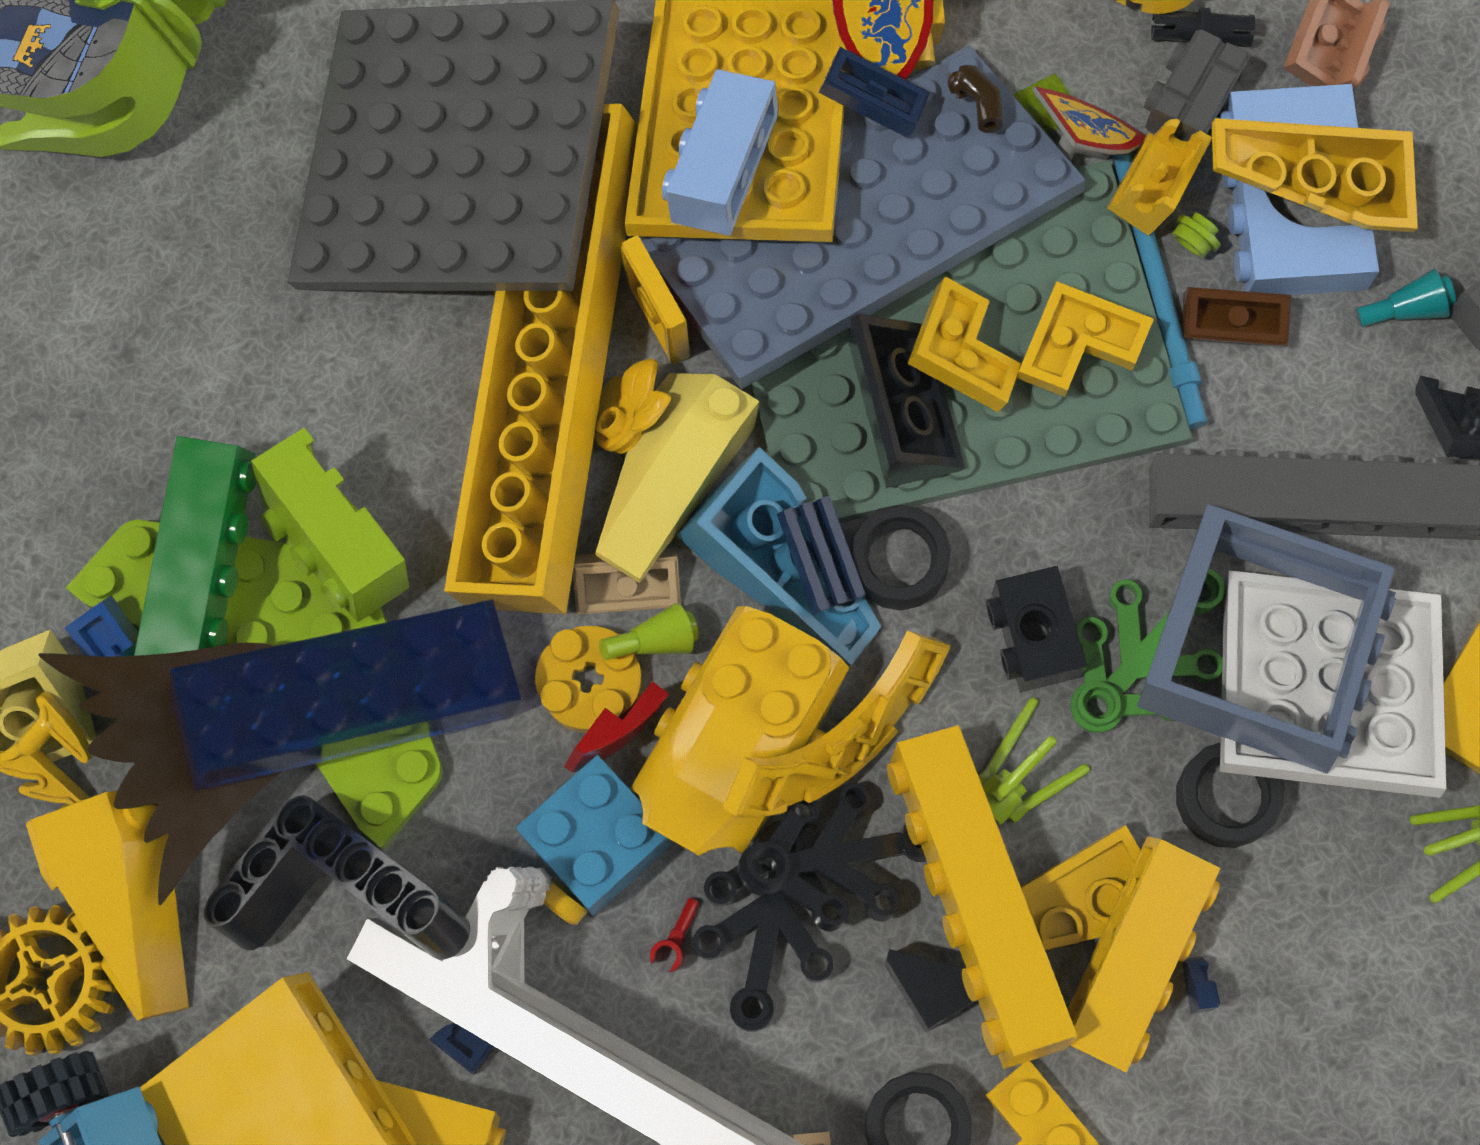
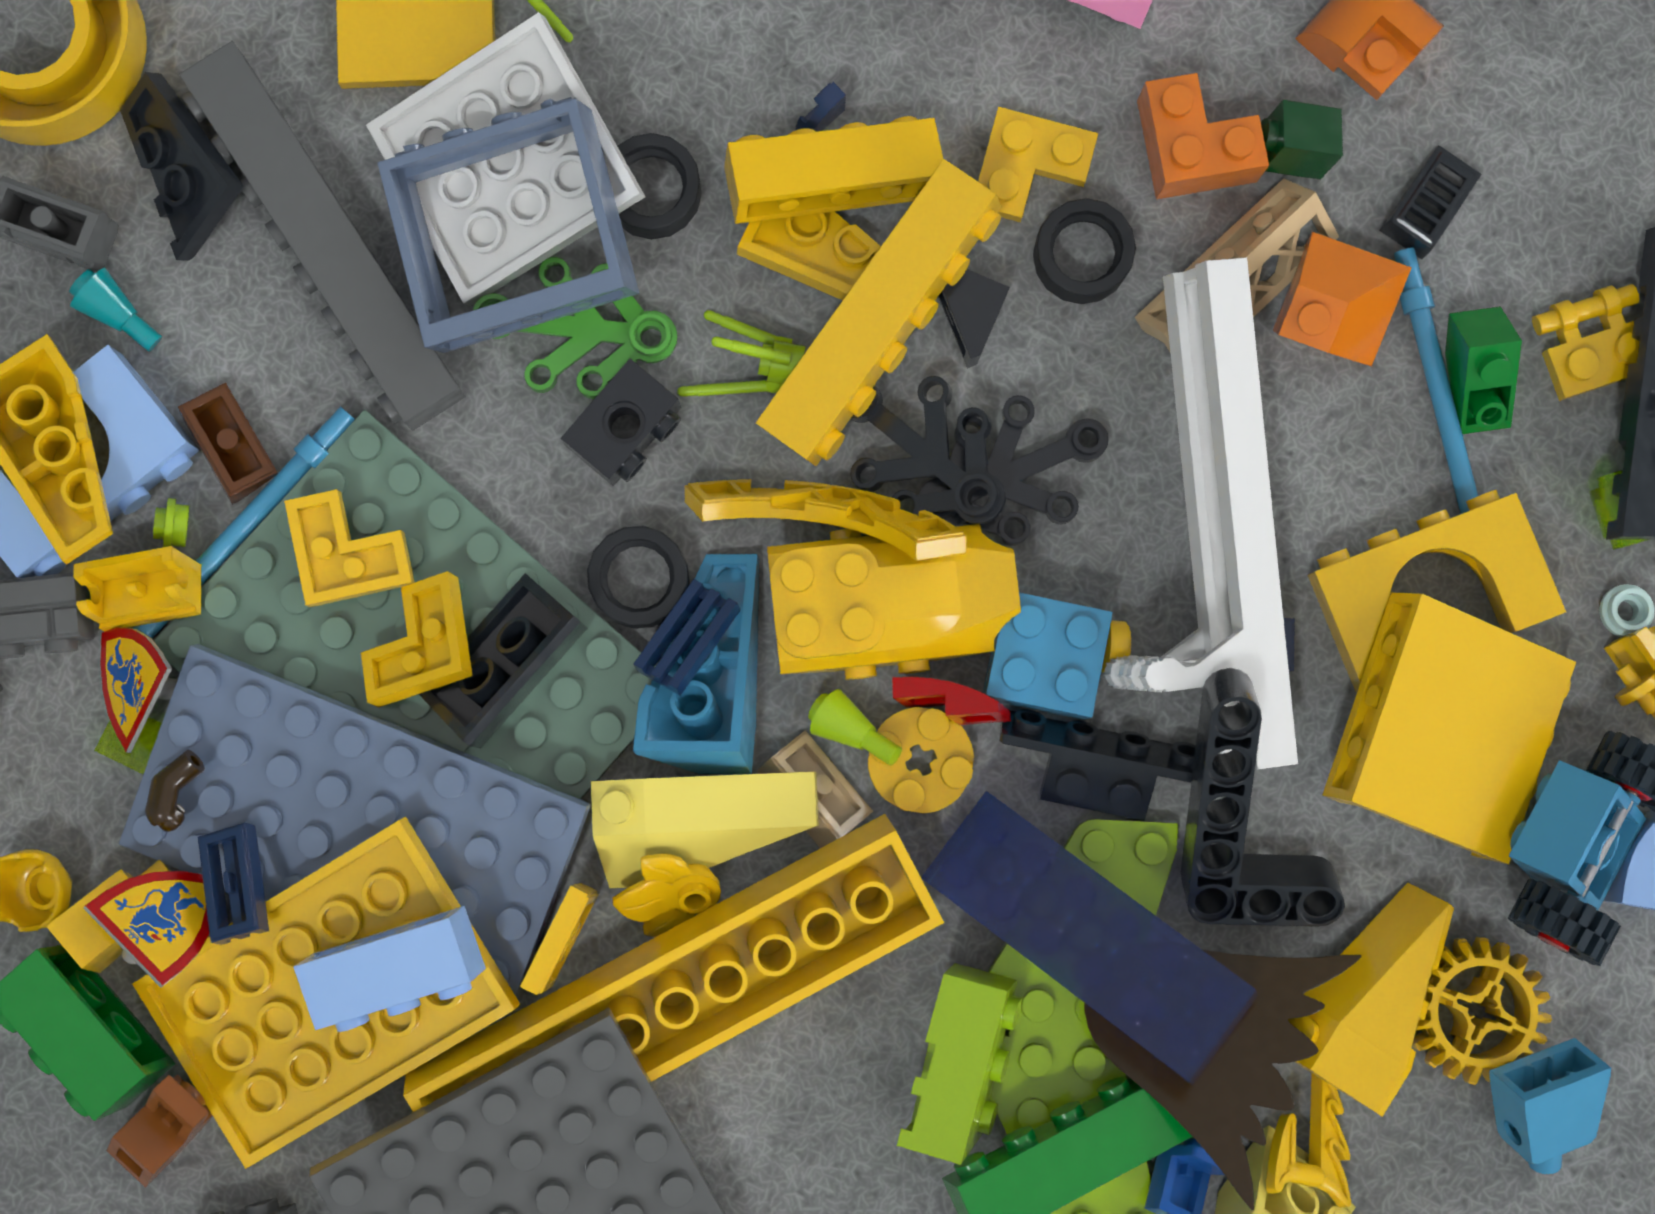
camera: 135 degrees left, 10 degrees up
red hand [649,898,700,972] -> none
none -> black bracket [999,709,1196,821]

